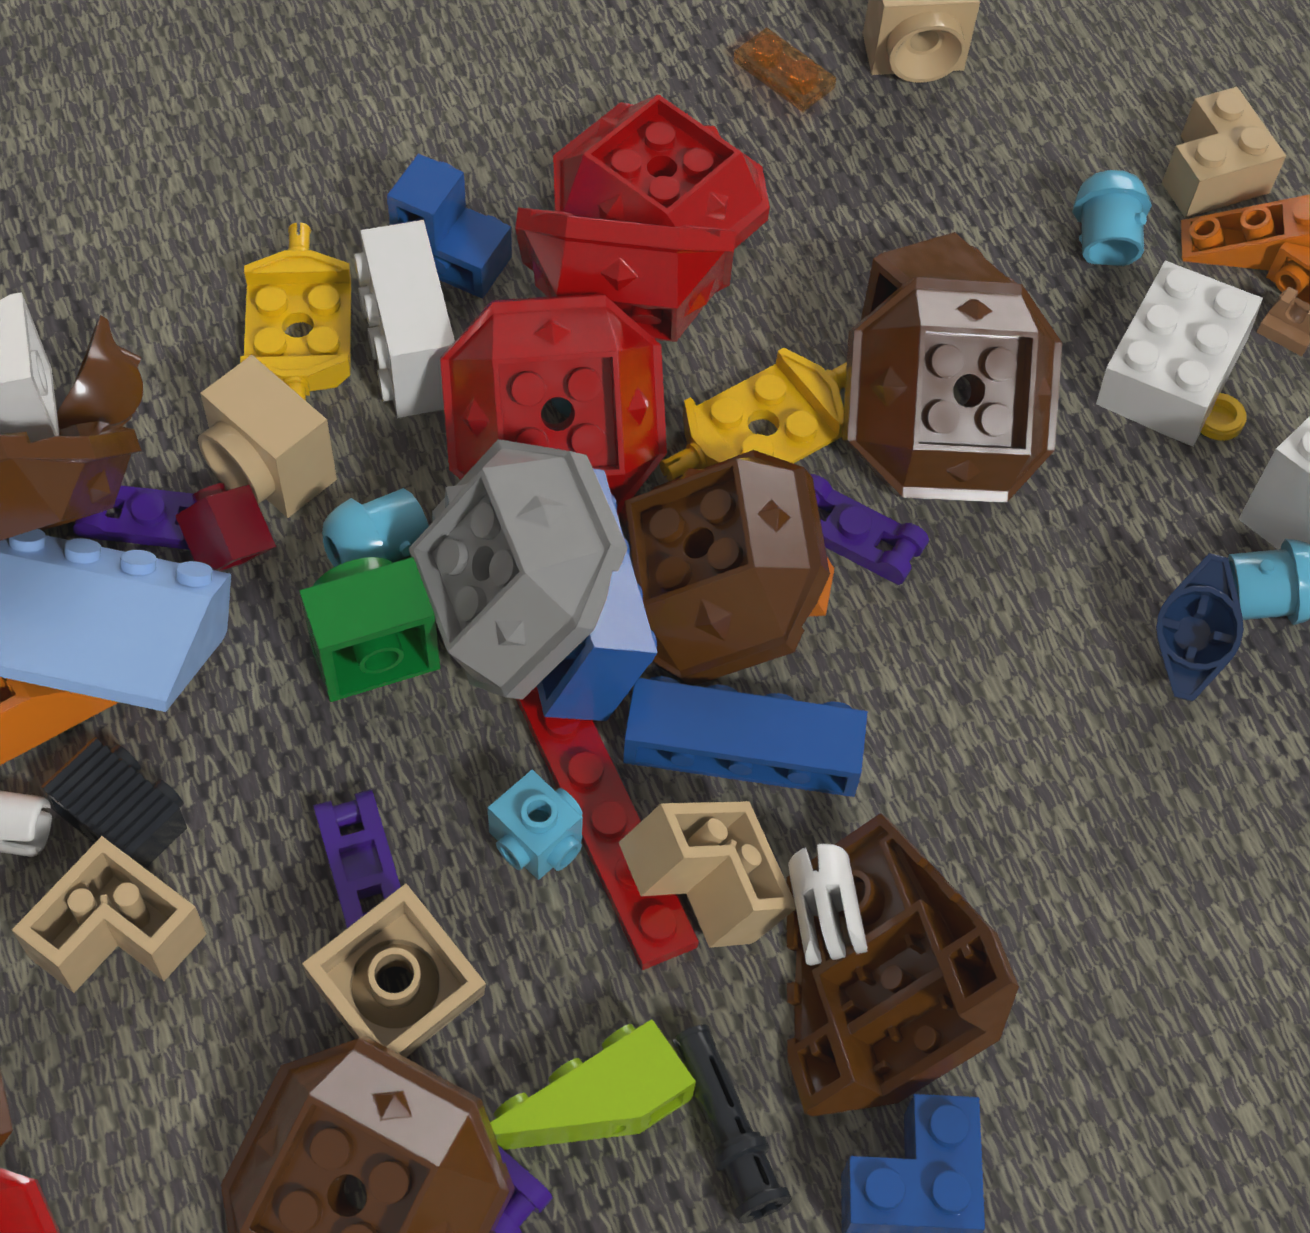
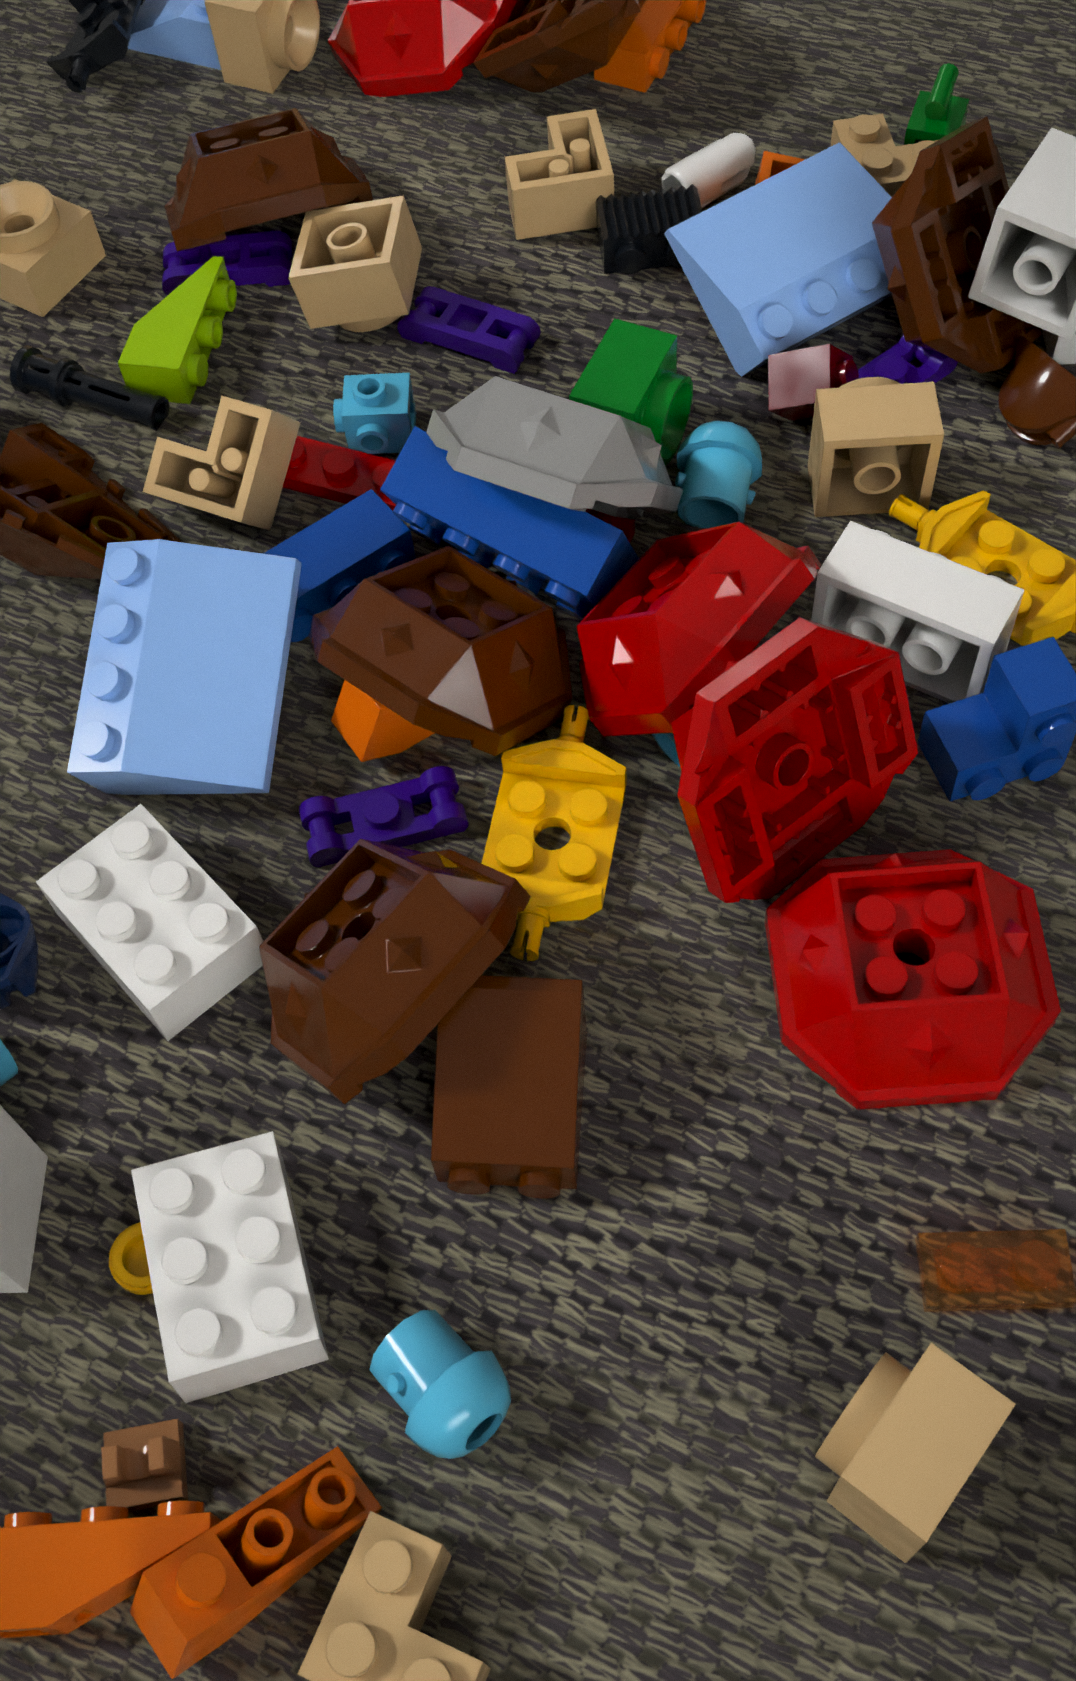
camera: 145 degrees right, 0 degrees up
white arm [788,844,867,966] -> none
none -> white brick [36,804,264,1041]
none -> light blue slope [67,539,302,795]

